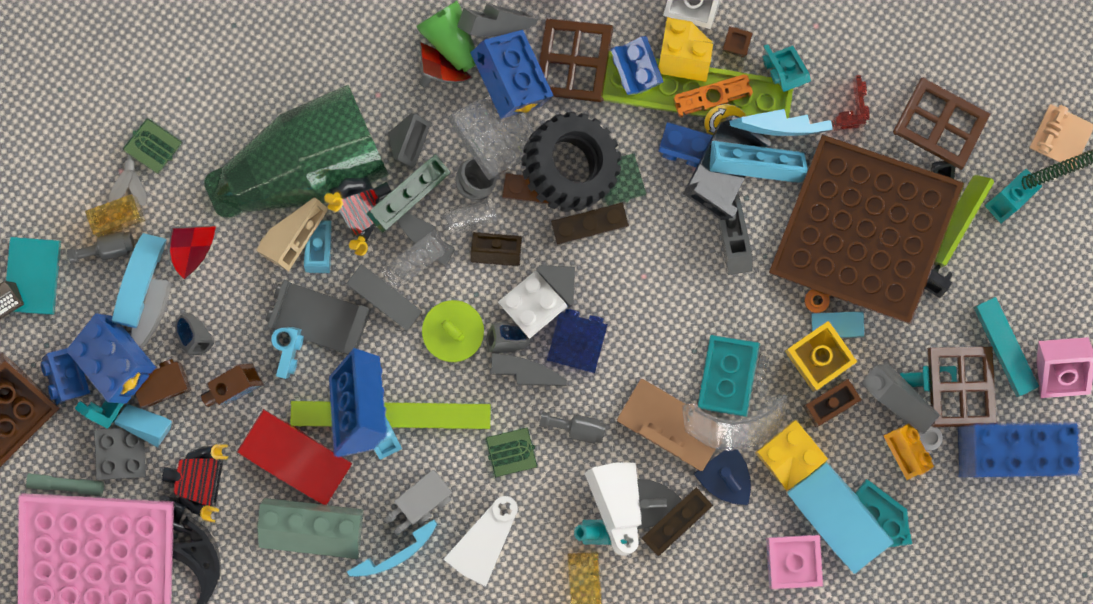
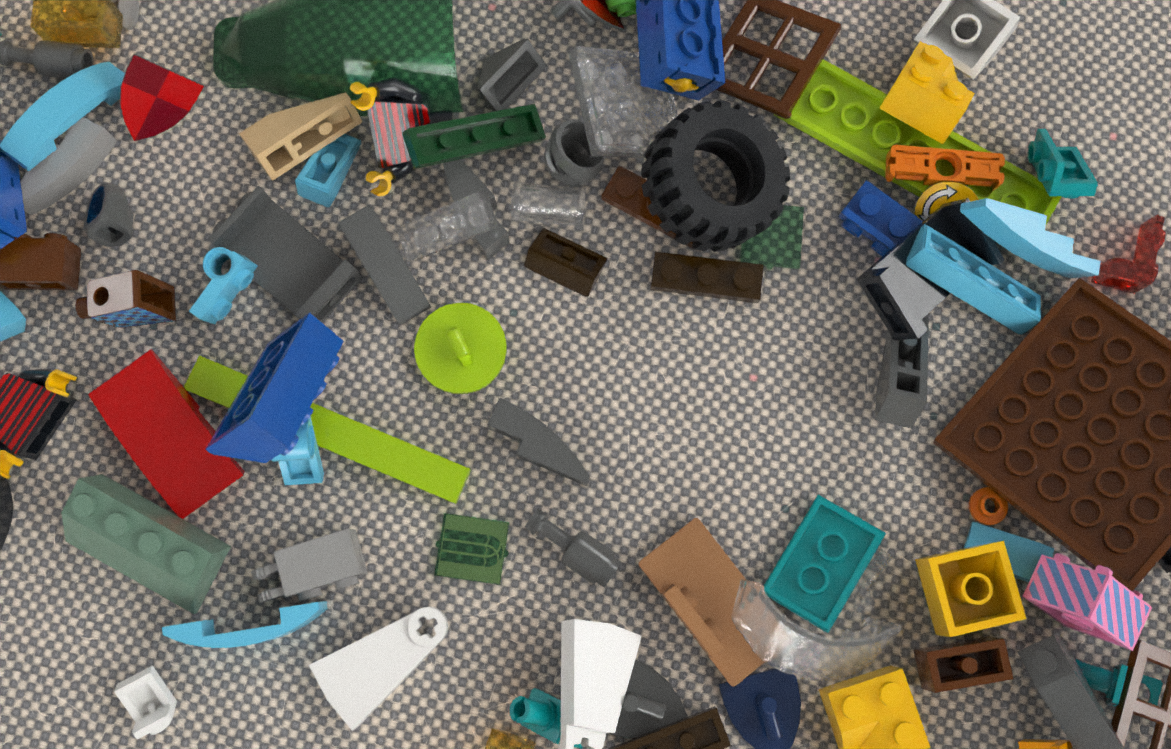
camera: 20 degrees right, 5 degrees down
dark grey rock [486,322,531,354] -> none
white plate [498,270,568,339] -> none
dark grey slope [536,265,575,307] -> none
clear blue plate [547,309,608,374] -> none
blue bracket [611,36,664,95] -> none
reddish brown plate [722,26,753,58] -> none
none -> bright pink container [1022,553,1152,651]

